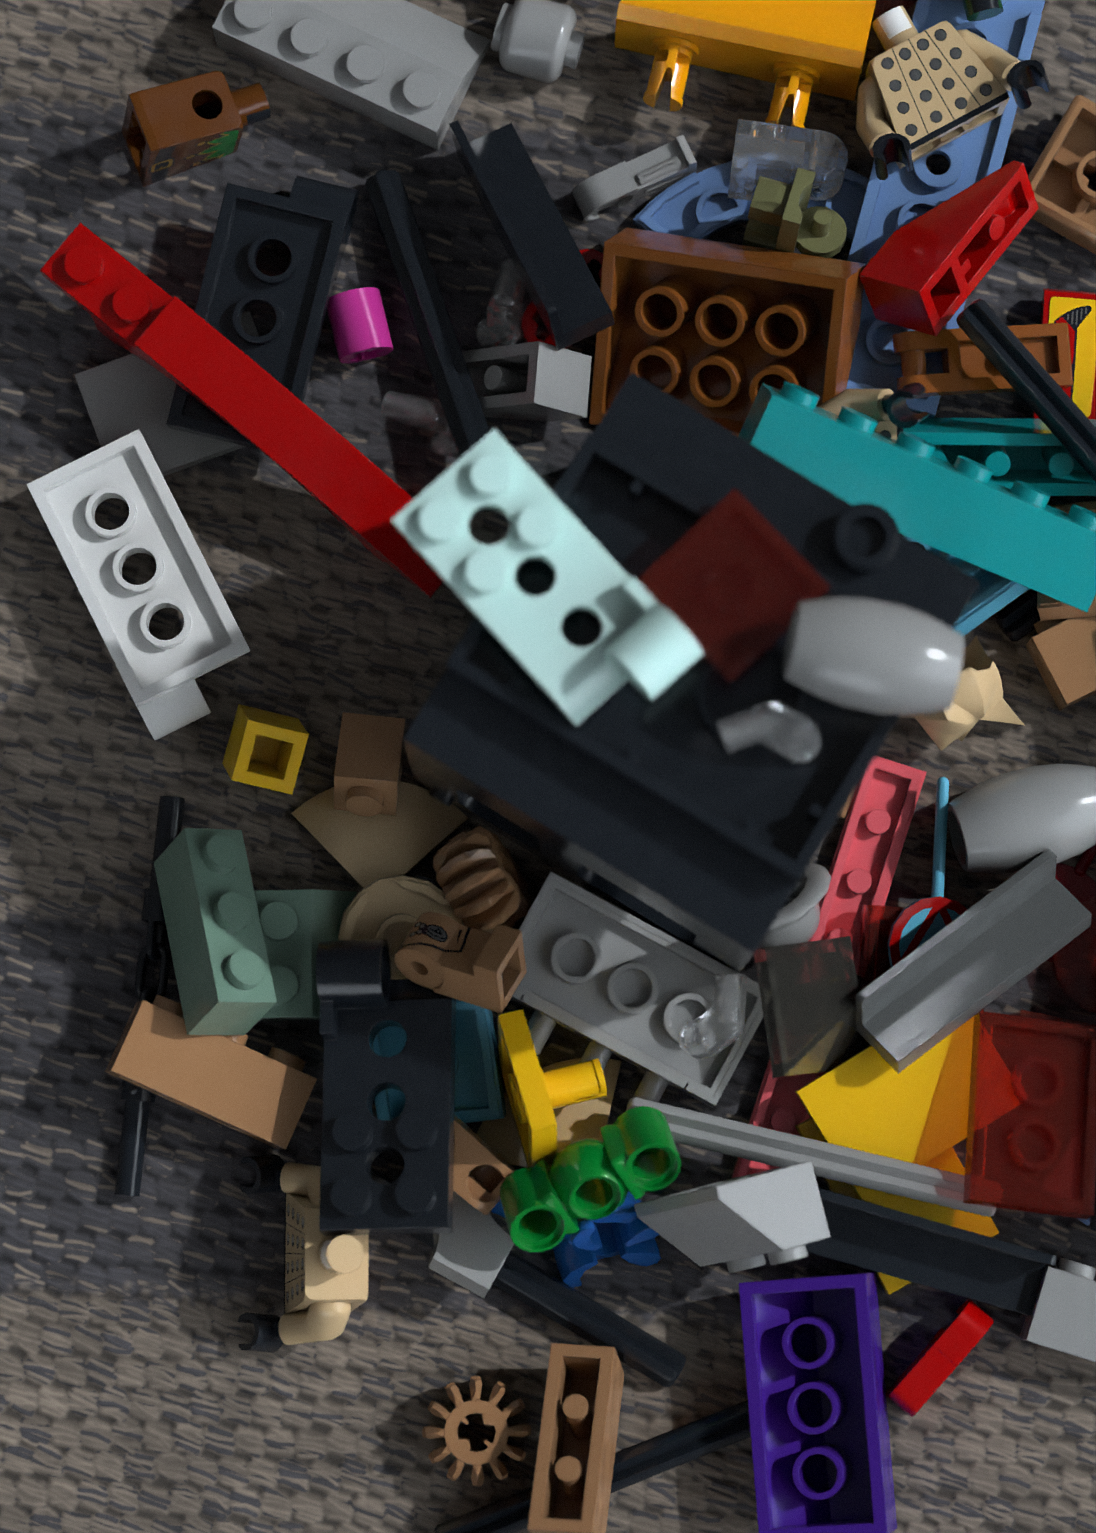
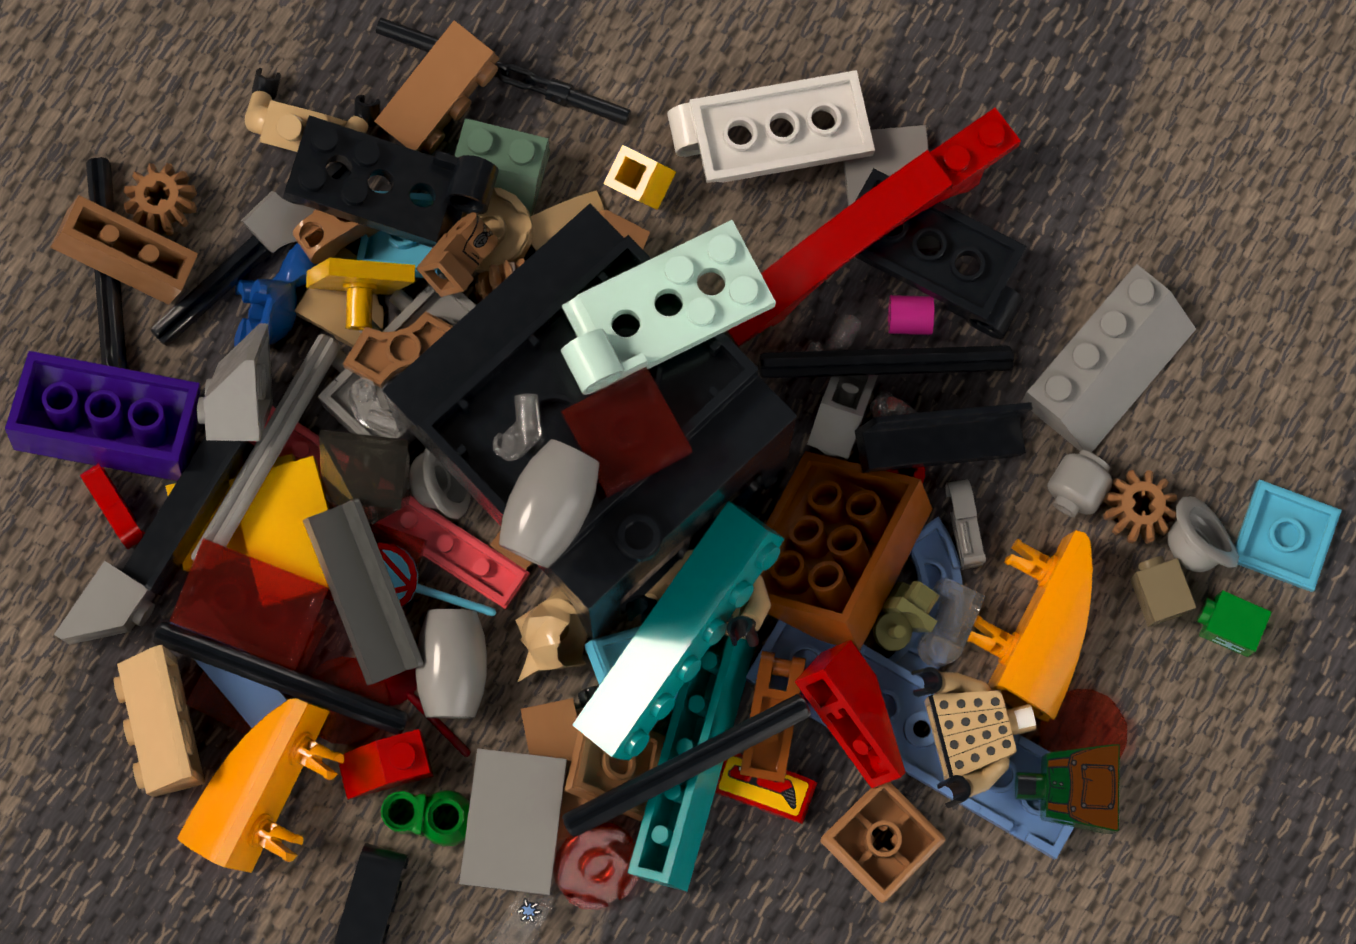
camera: 105 degrees right, 5 degrees down
reddish brown torso [122,71,271,187] -> none
sand green brick [154,828,277,1035] -> none
green piece [499,1106,681,1252] -> none
none -> medium nougat tile [343,311,453,389]

